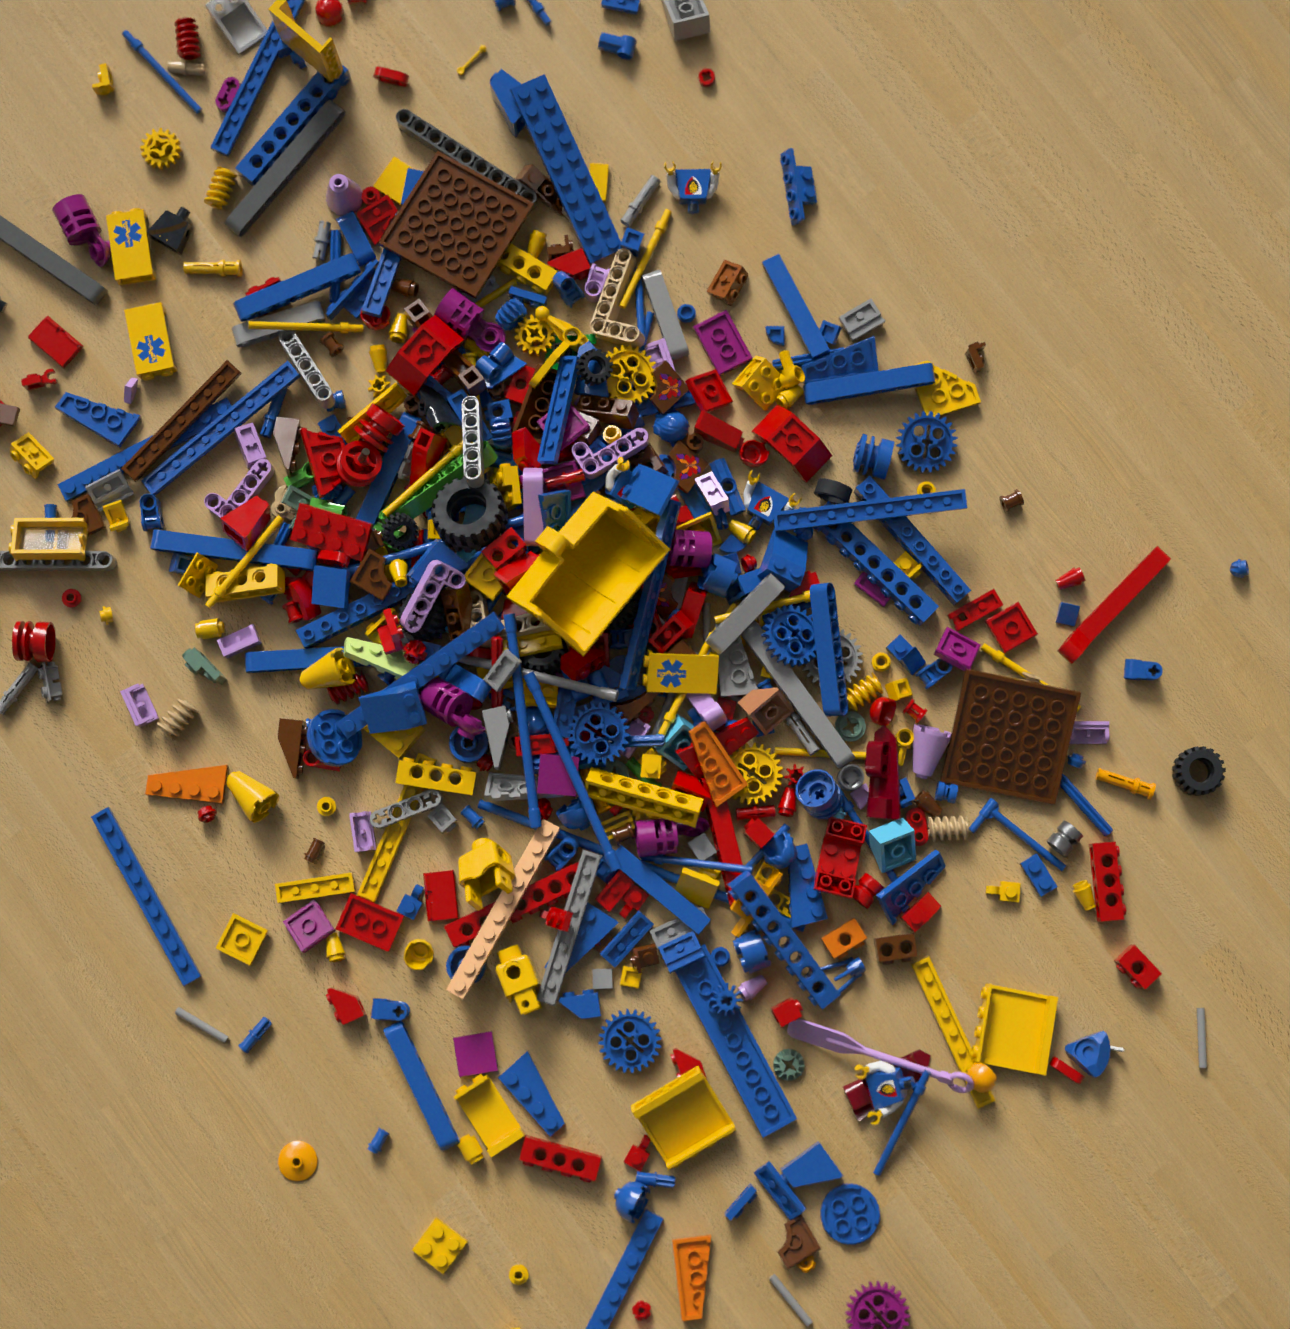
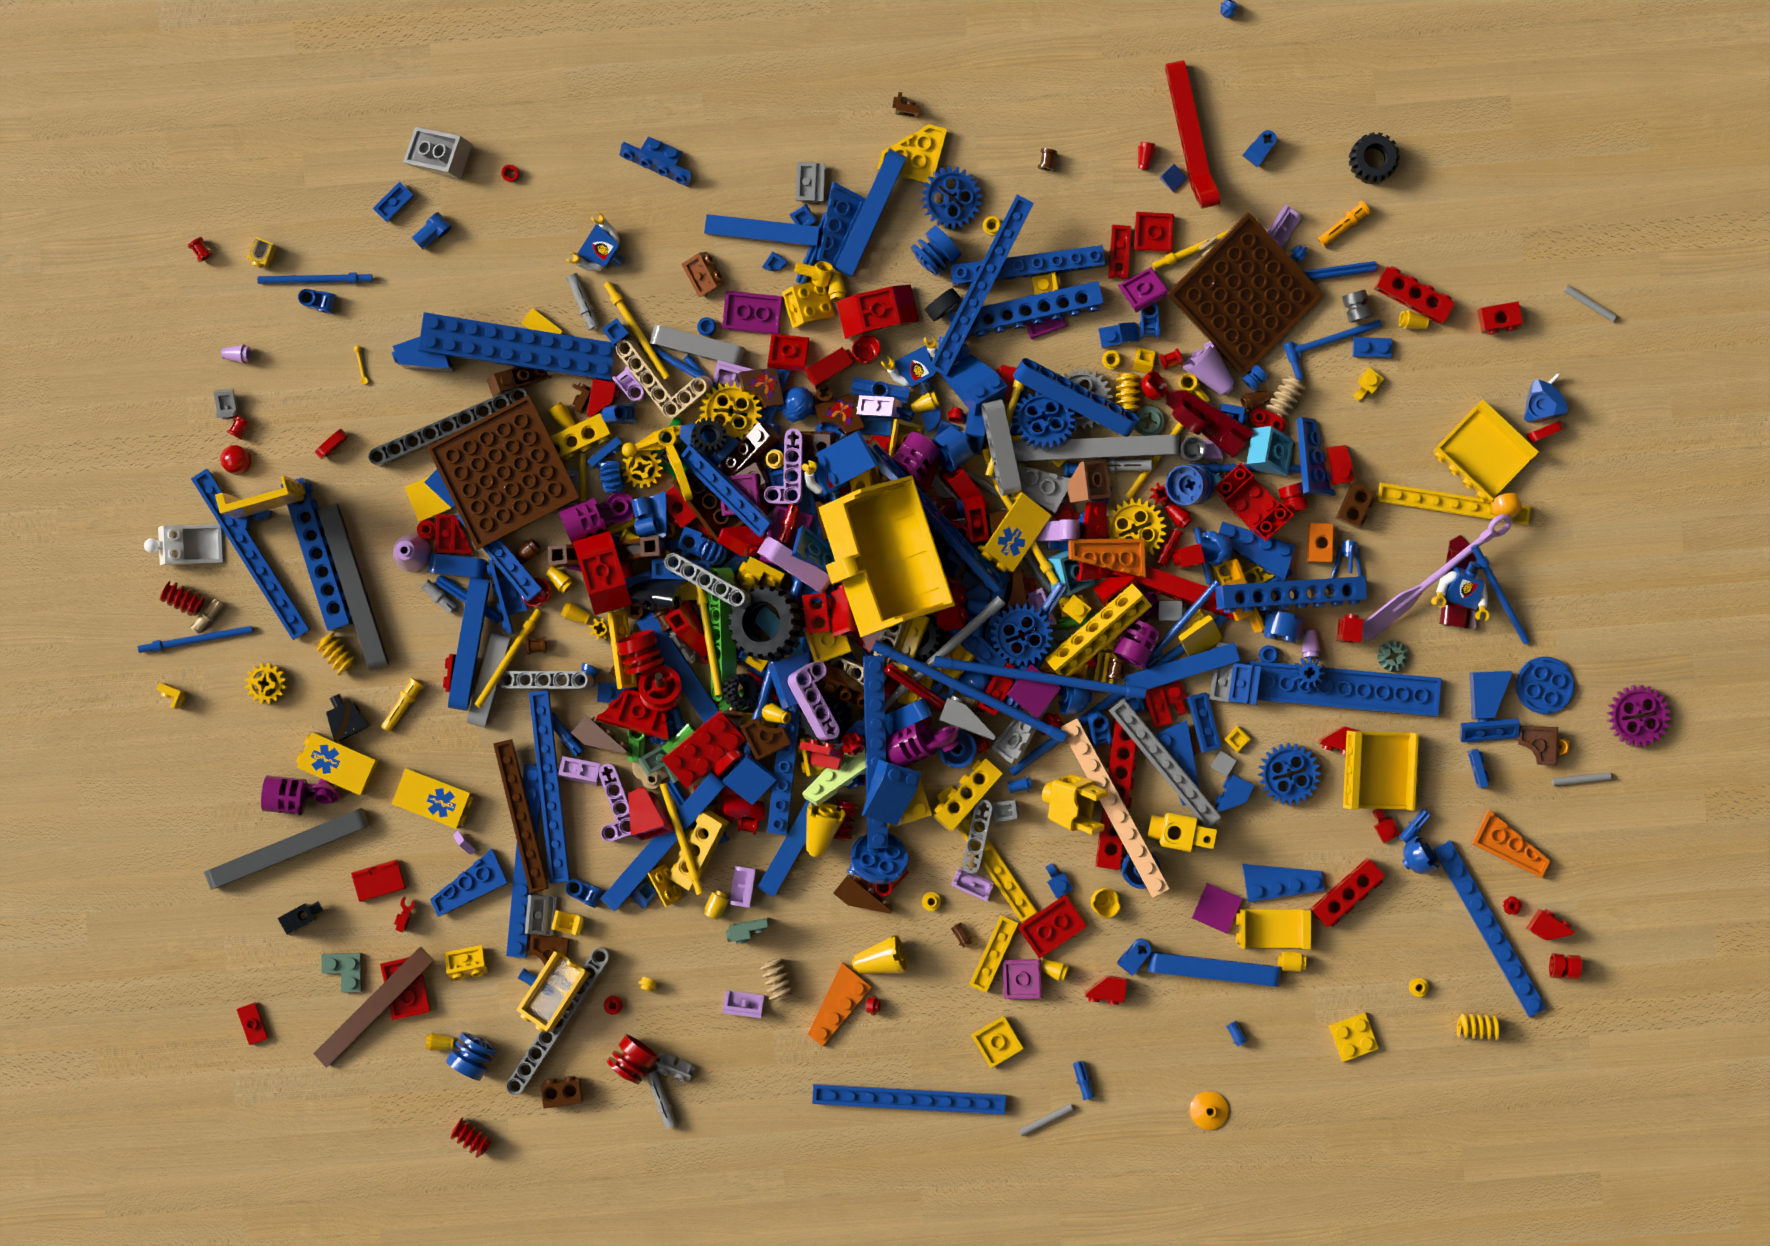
camera: 55 degrees left, 5 degrees up
magenta beam [215,77,241,112] -> none
red piece [423,870,459,921] -> none
light grey plate [483,649,522,692] -> none
red hinge [539,907,573,932] -> none
reddish brown bracket [630,943,660,974] -> none

